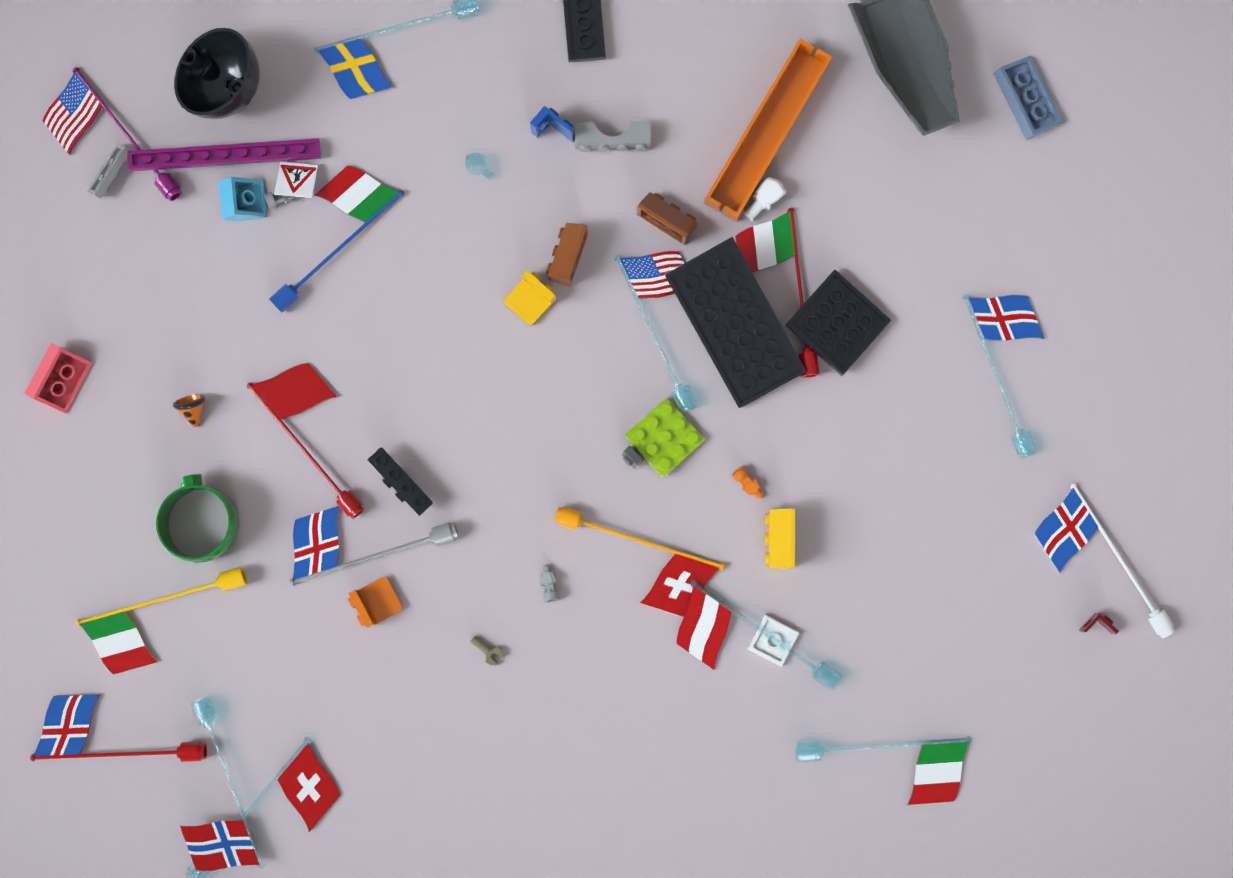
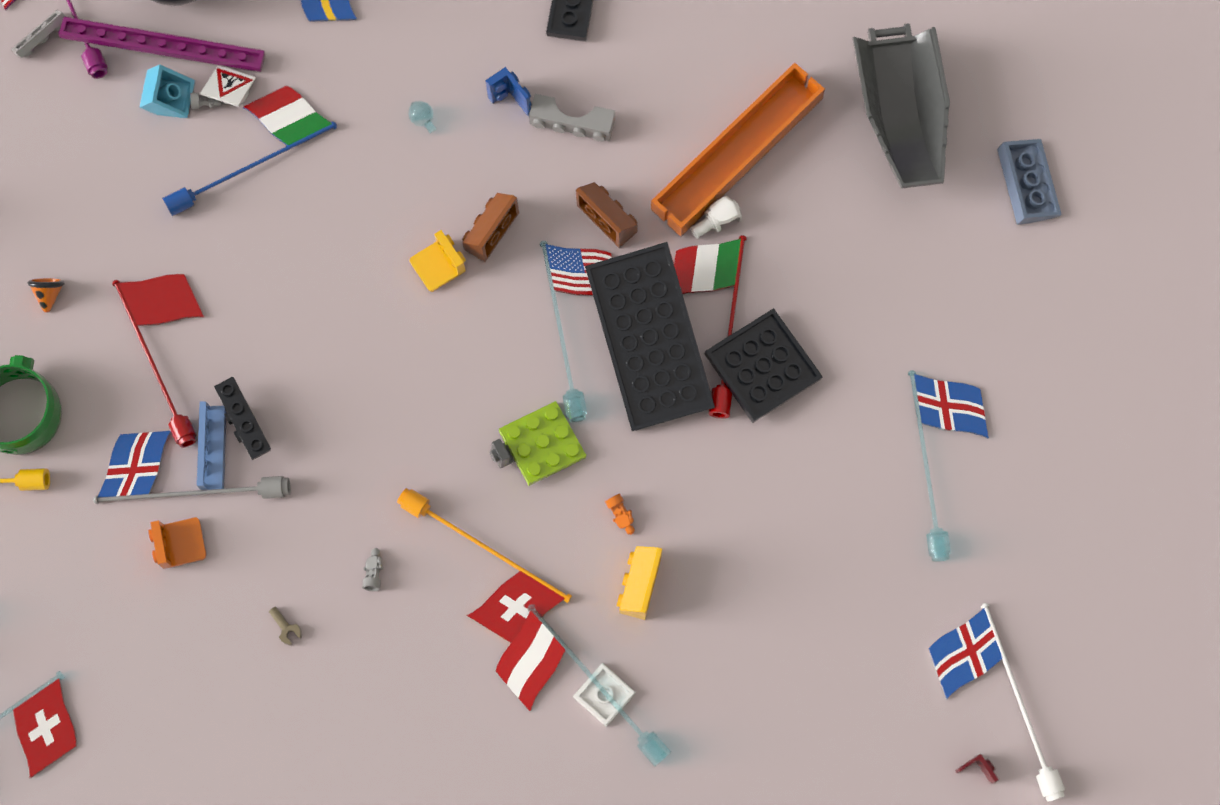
camera: 15 degrees right, 10 degrees down
none -> medium blue fence [197,401,227,490]

